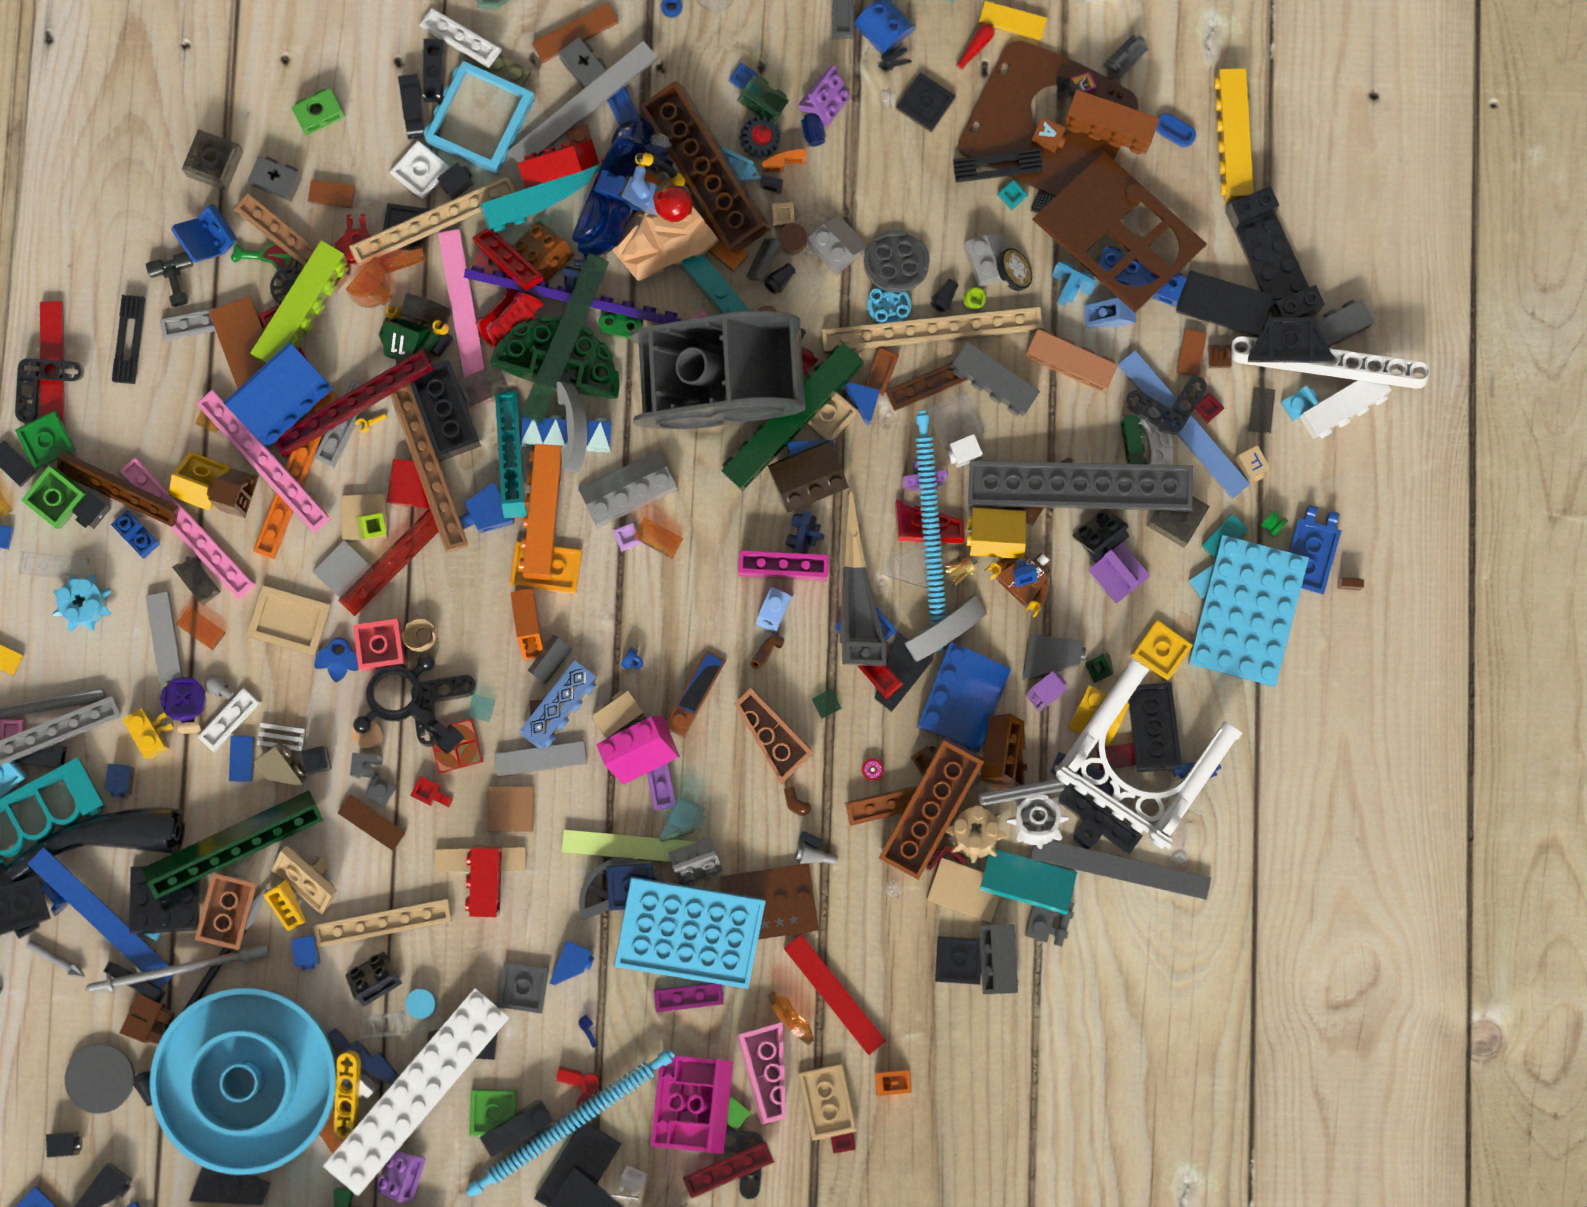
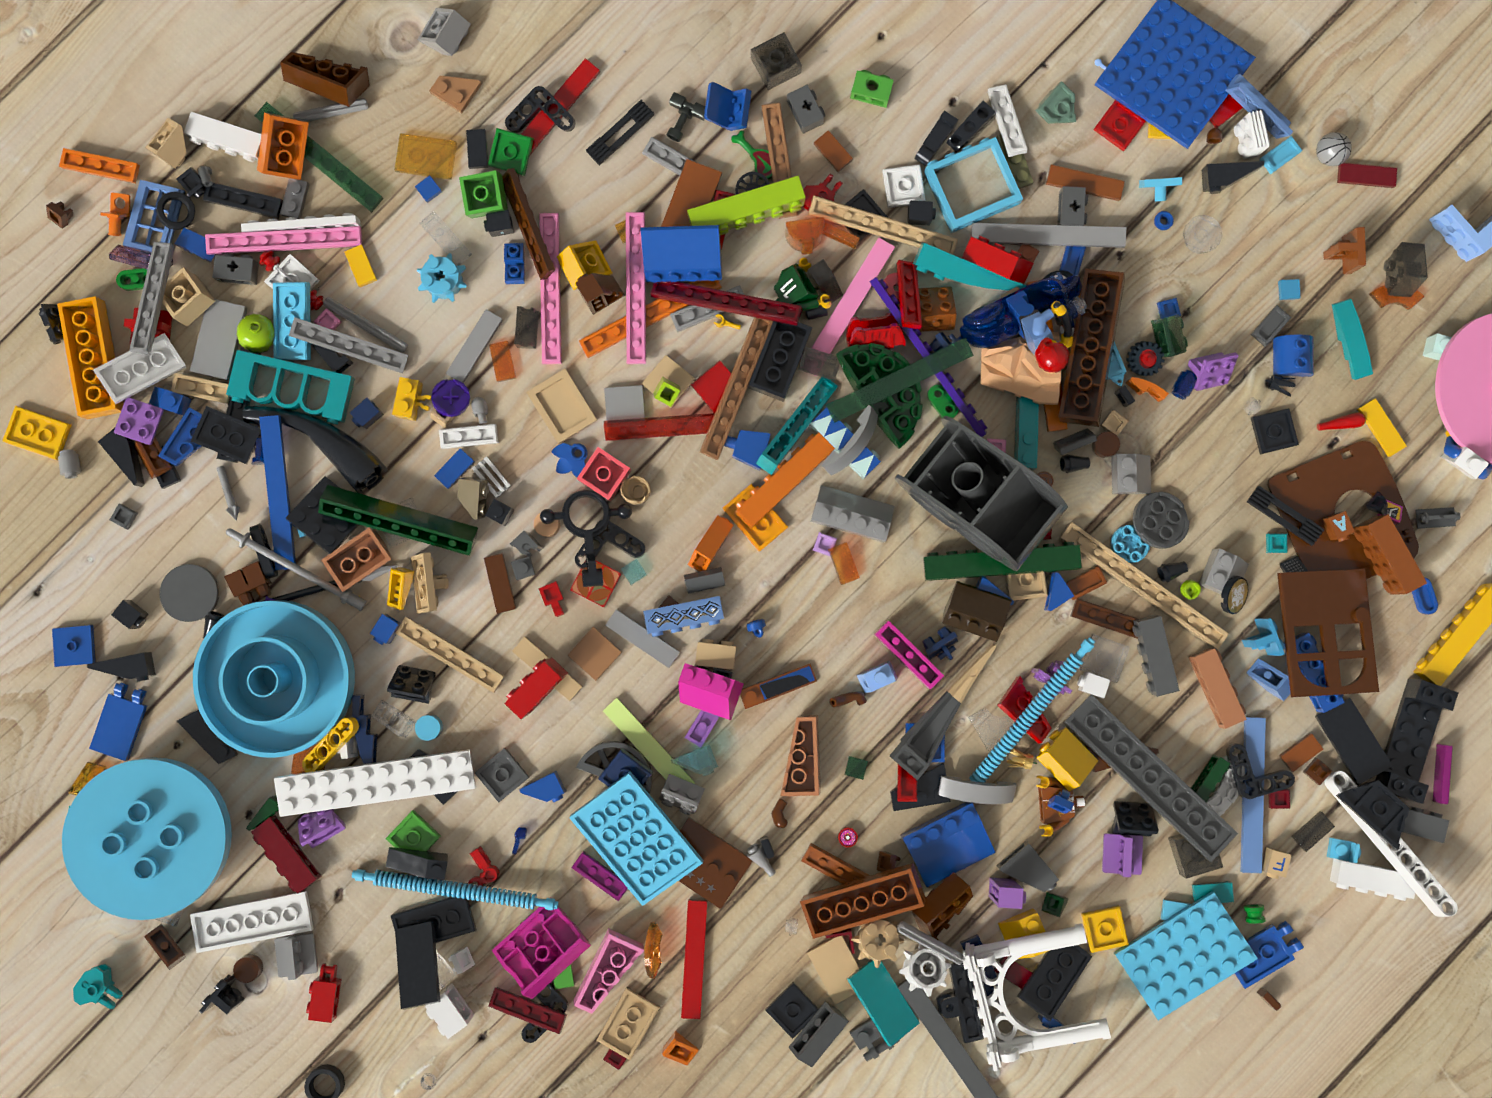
camera: 45 degrees right, 5 degrees up
none -> magenta tile [1432,744,1453,804]

